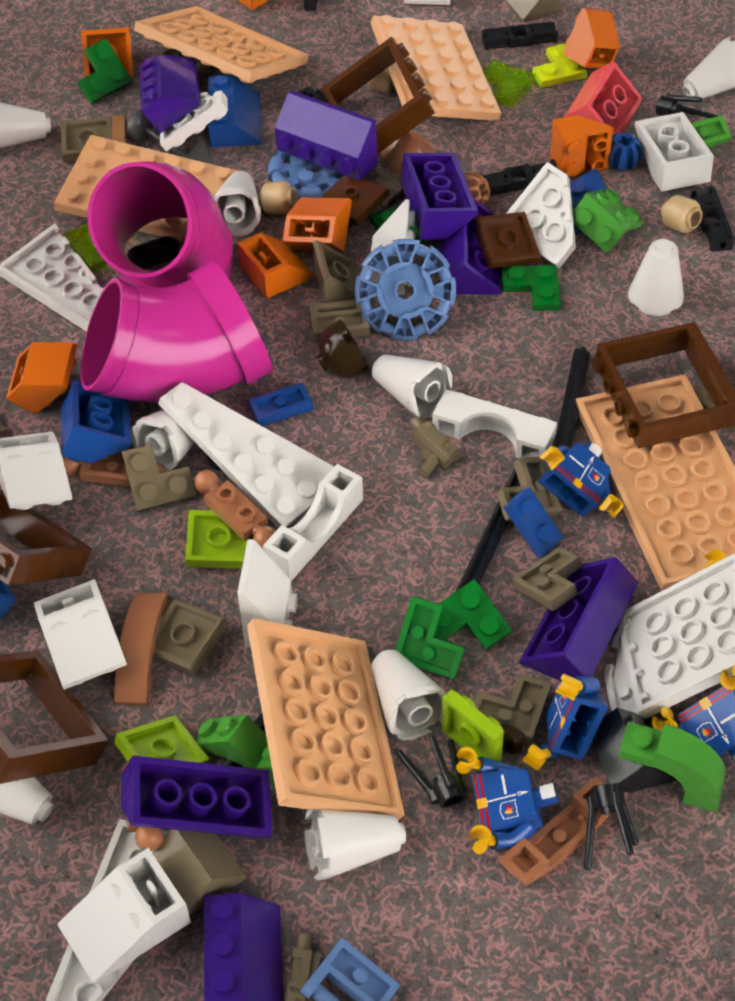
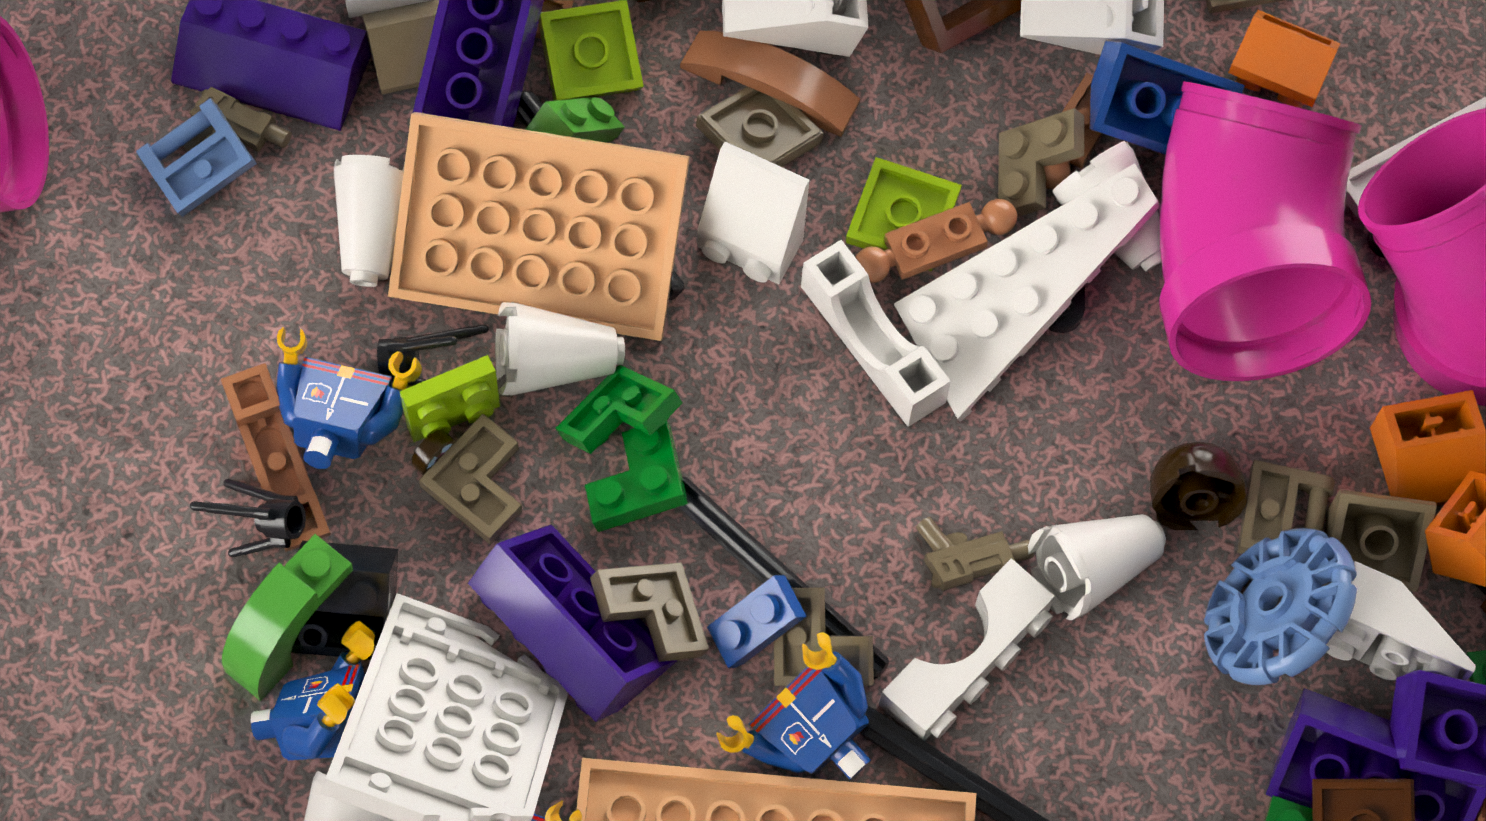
camera: 105 degrees right, 15 degrees up
blue plate [248,382,313,426] -> none
blue torso [522,674,608,771] -> none

